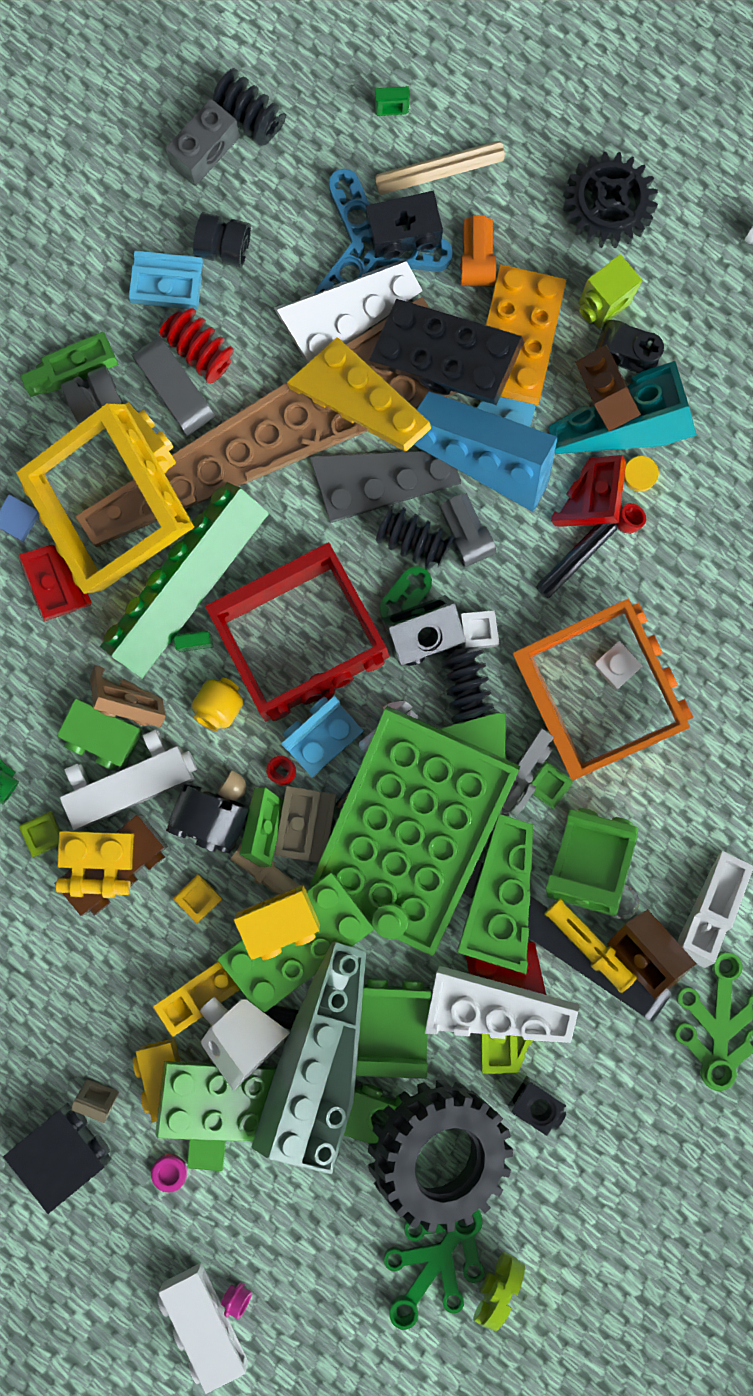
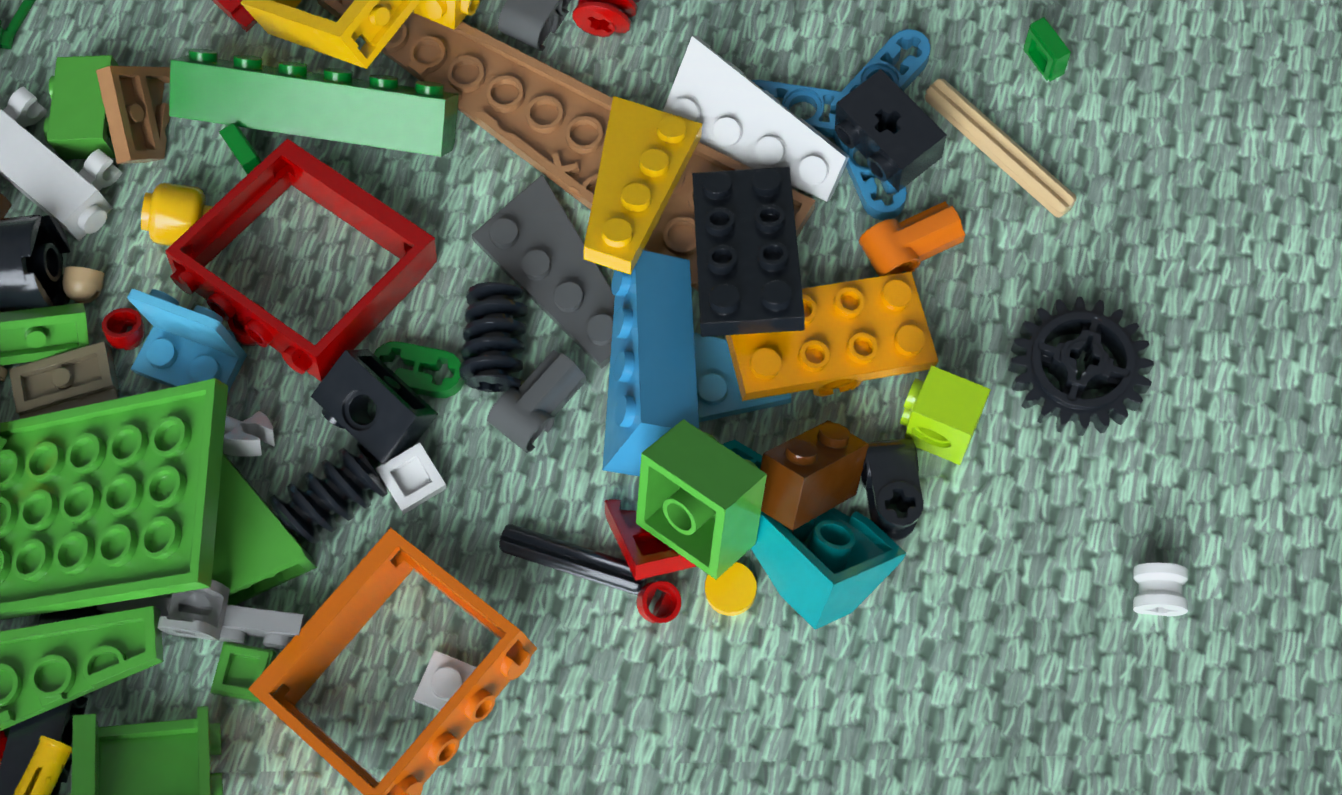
camera: 75 degrees right, 15 degrees down
none -> bright green brick [636,419,767,580]

